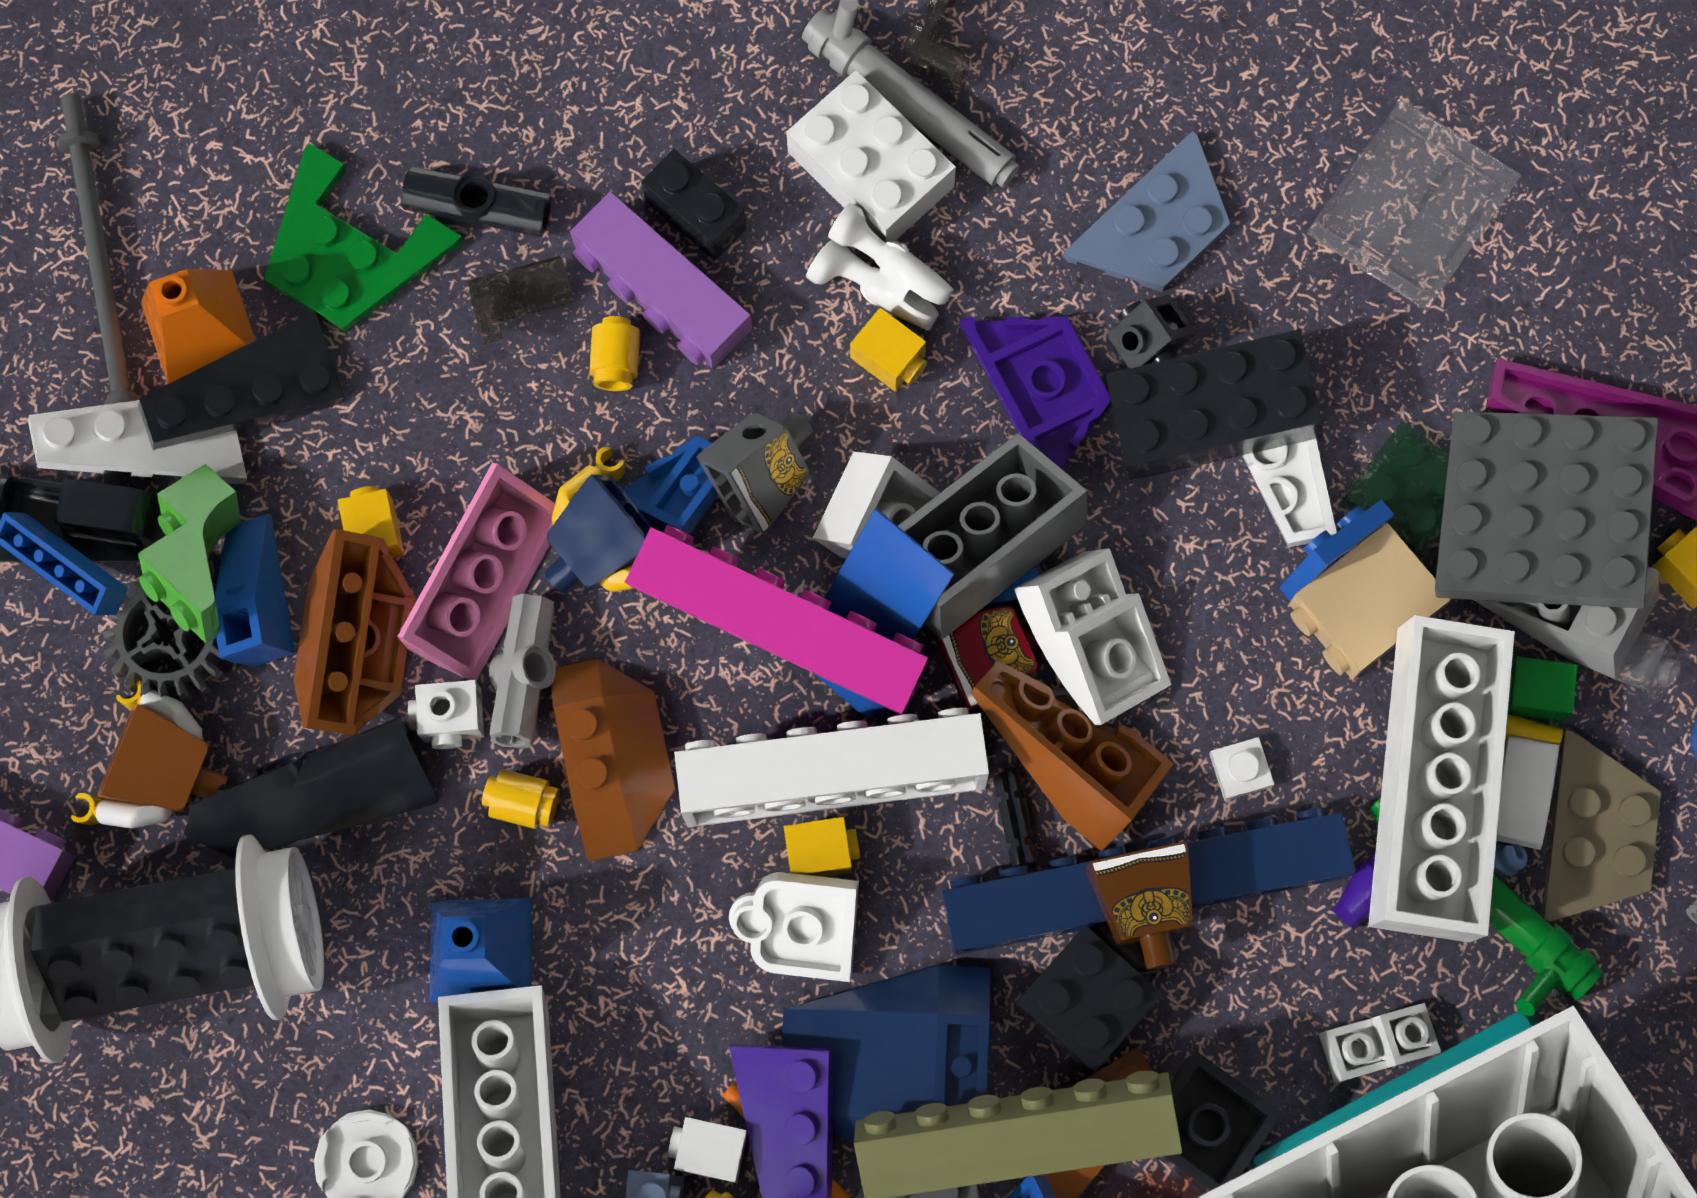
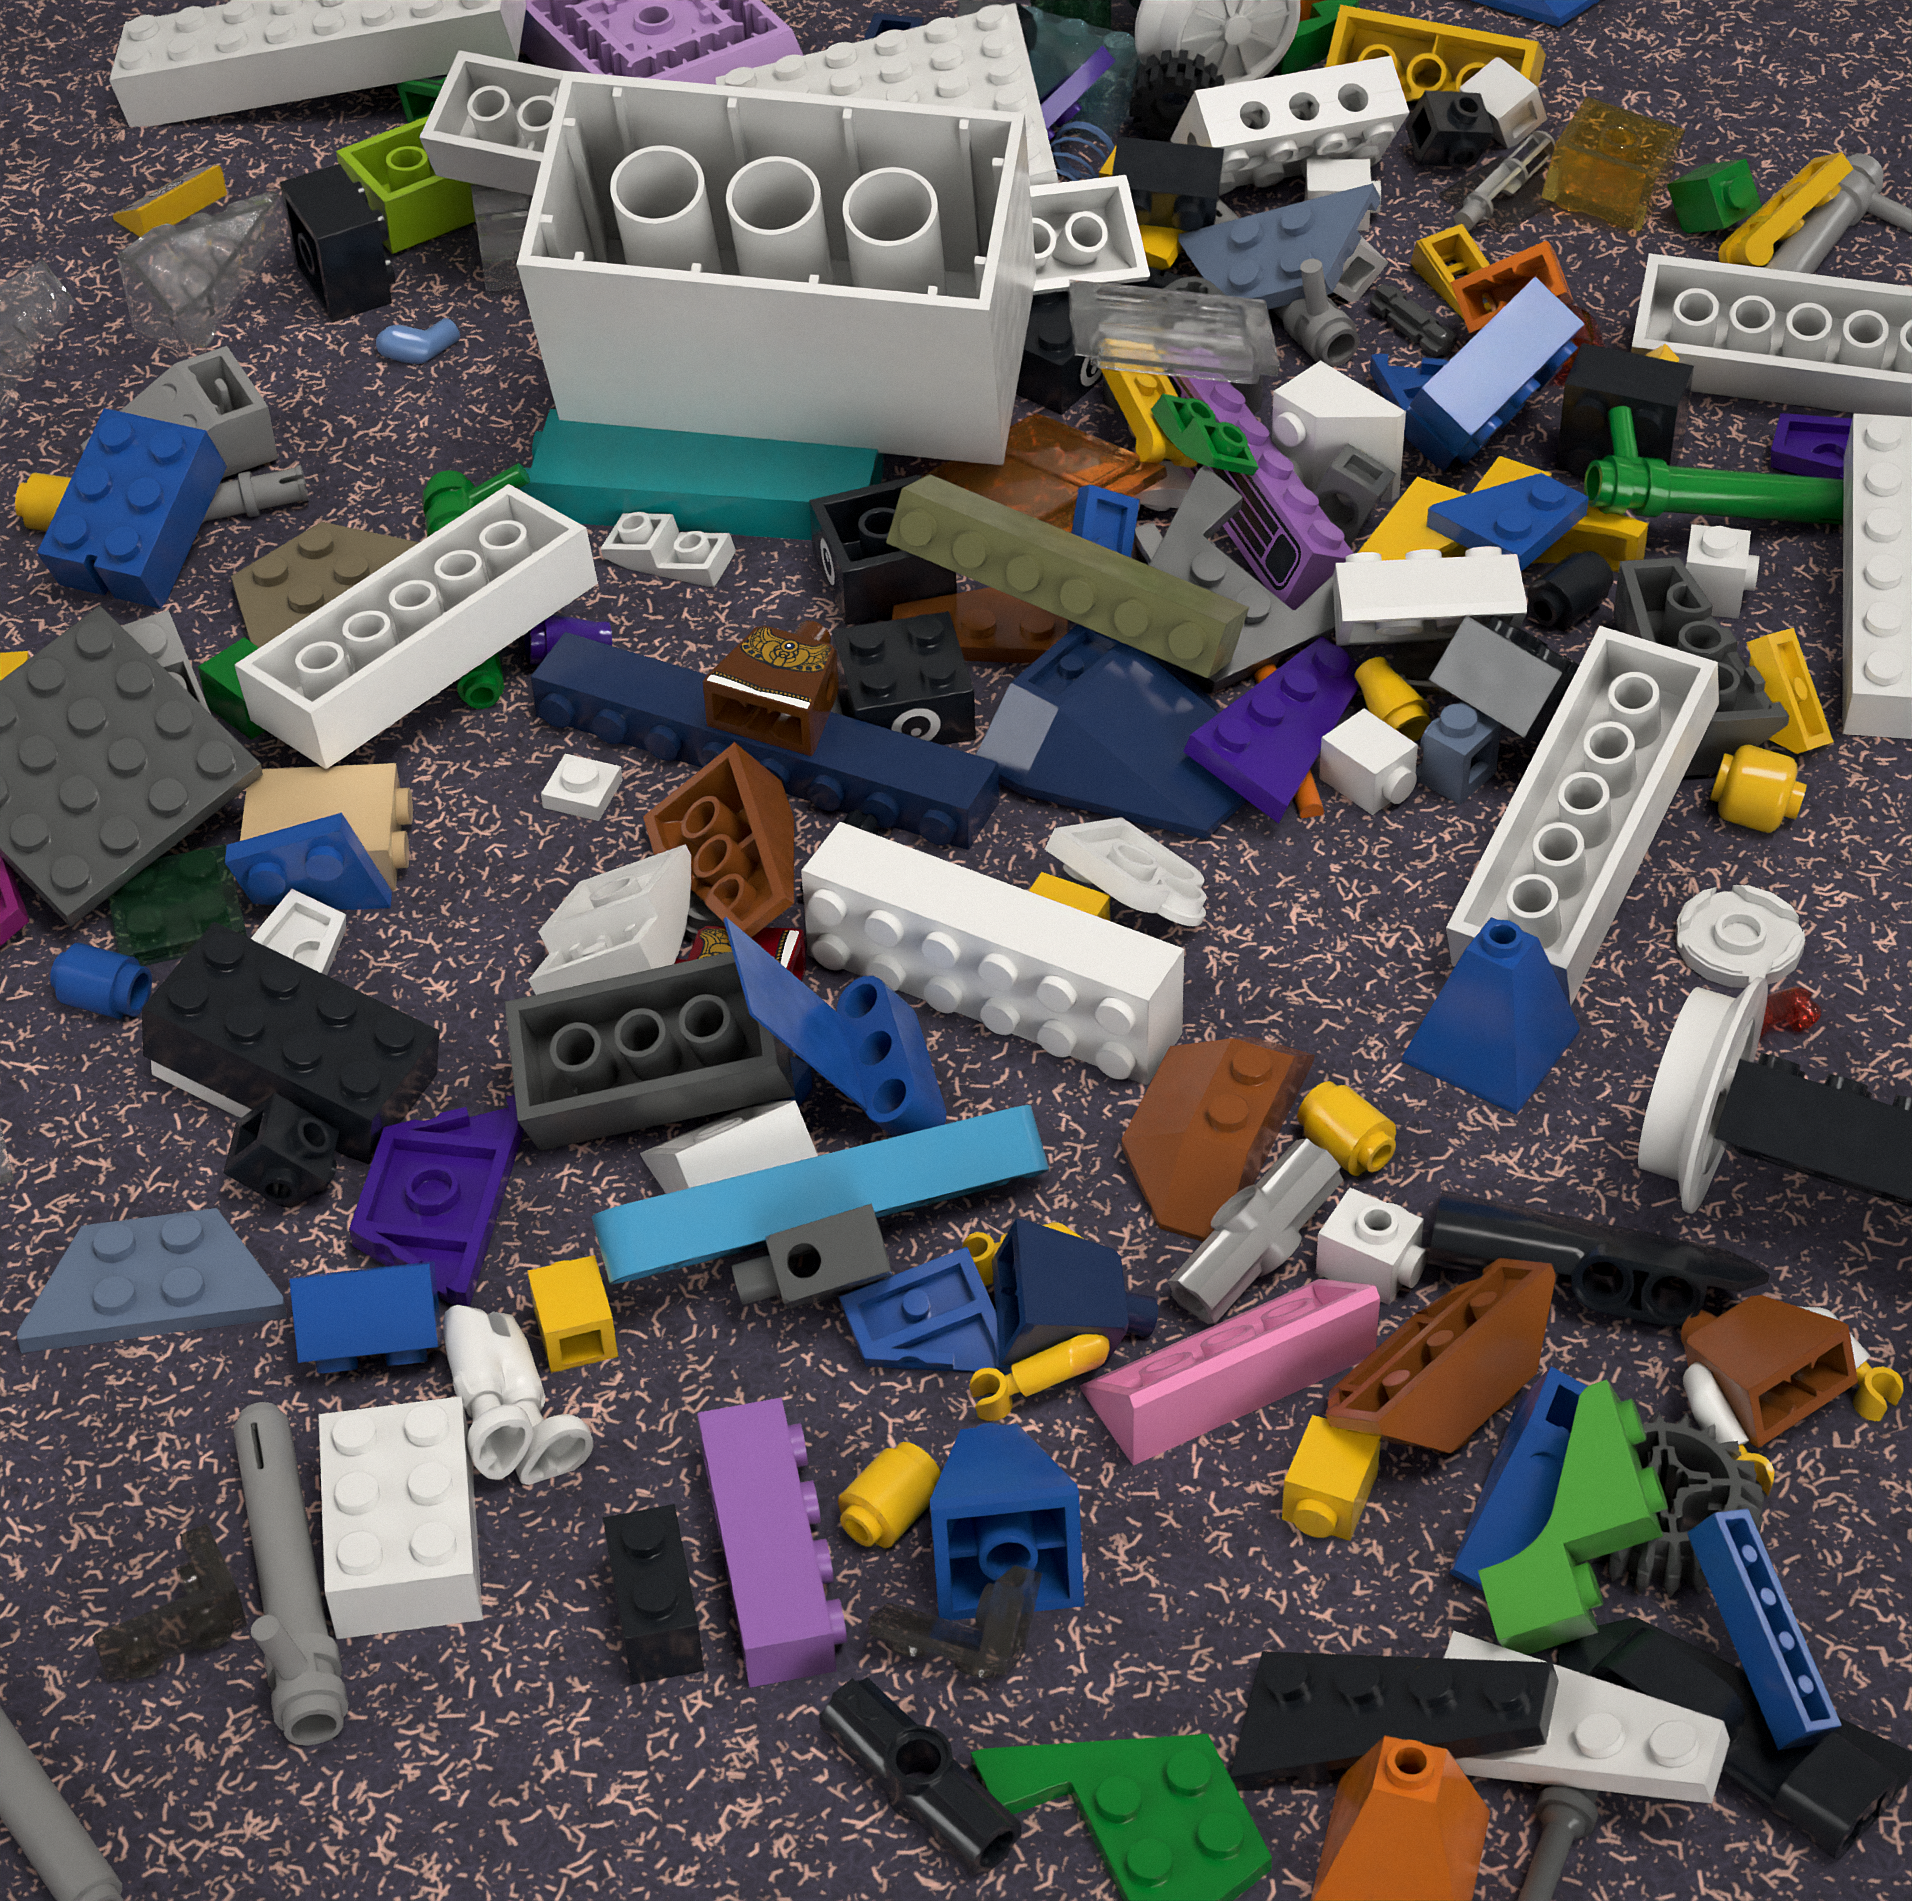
camera: 145 degrees left, 30 degrees down
dark pink brick [625,525,928,715] -> none
none -> blue brick [50,942,152,1019]
none -> blue brick [289,1261,442,1373]
none -> dark azure beam [592,1105,1050,1284]
none -> blue slope [930,1423,1085,1622]
none -> clear red arm [1758,986,1822,1043]

